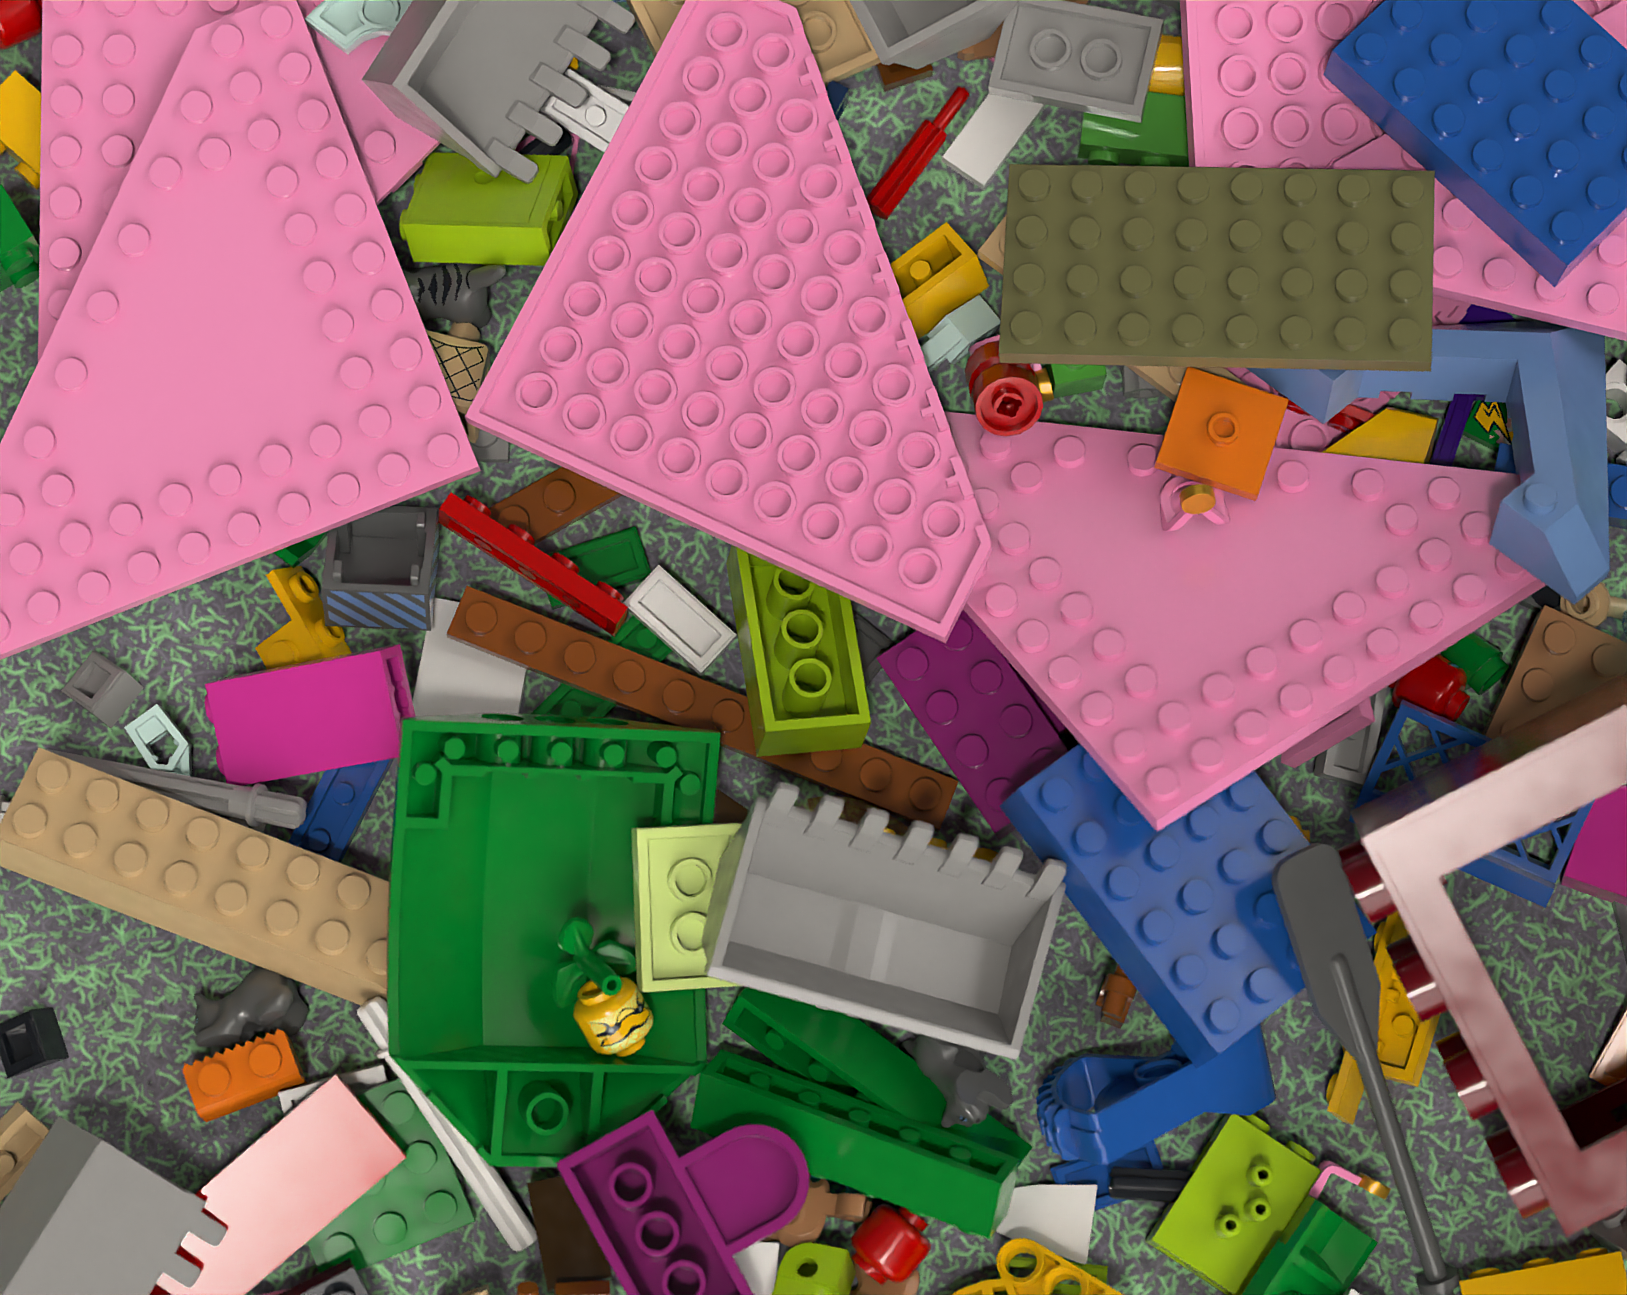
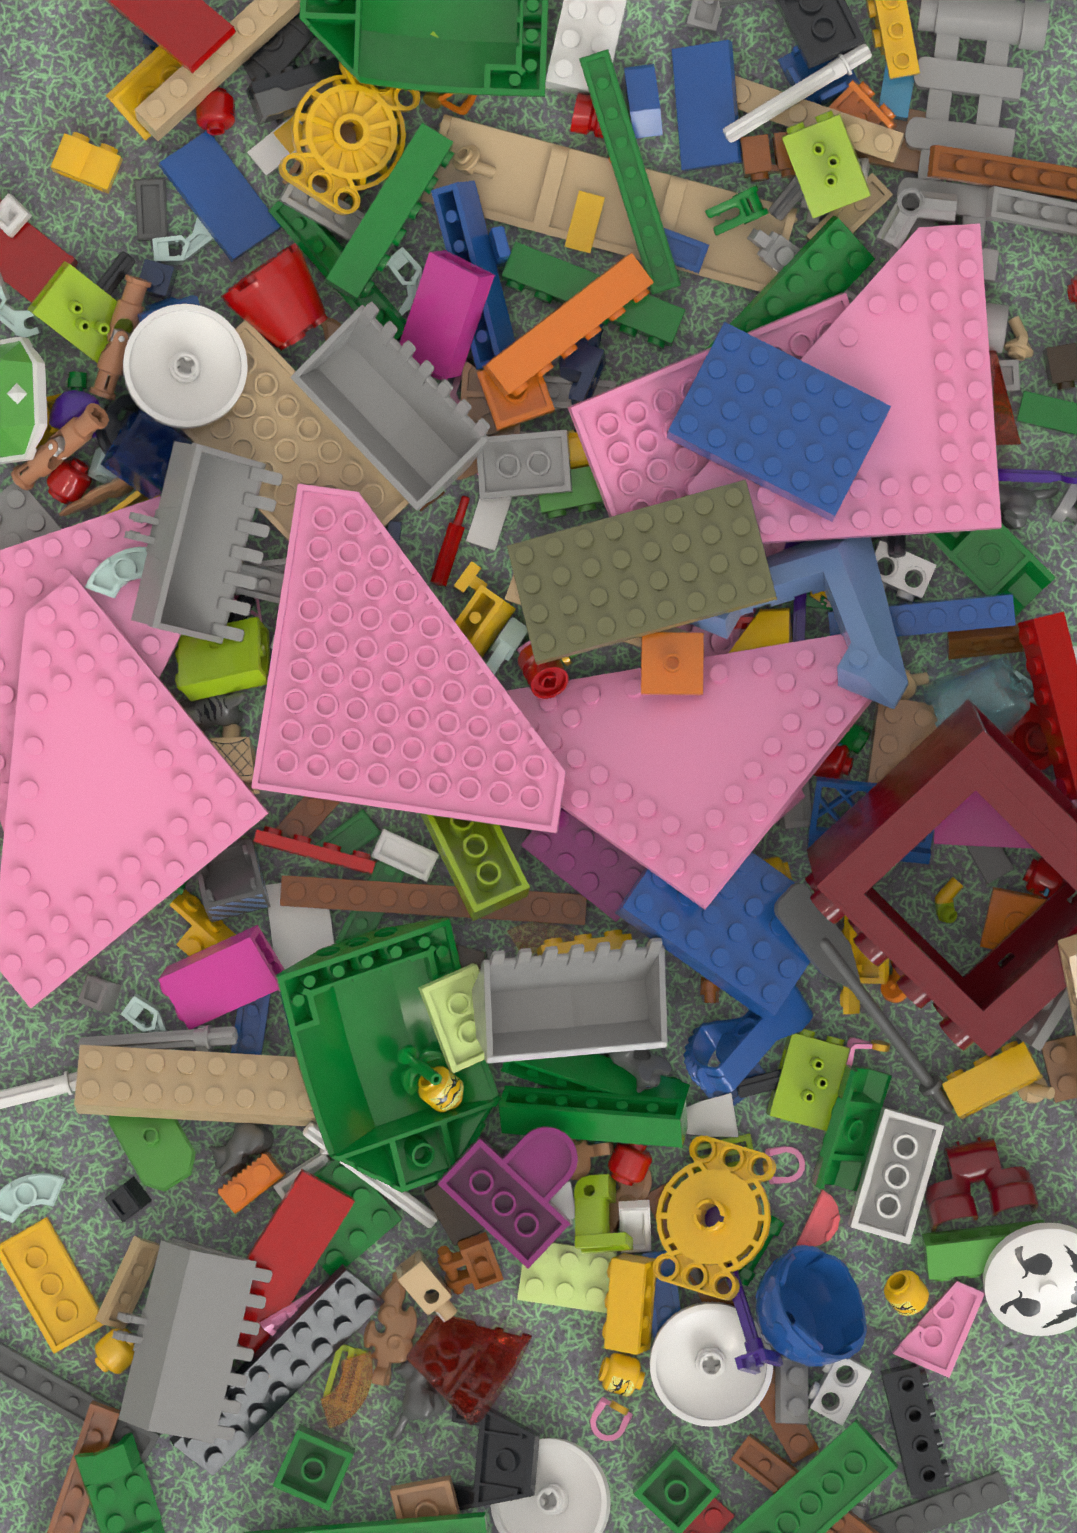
camera: 10 degrees left, 10 degrees up
bright pink piece [1160,476,1230,531] -> none
none -> bright green shield [108,1115,196,1192]
none -> yellow tile [453,561,488,593]
none -> orange piece [880,966,907,1003]
none -> arm [934,877,964,924]

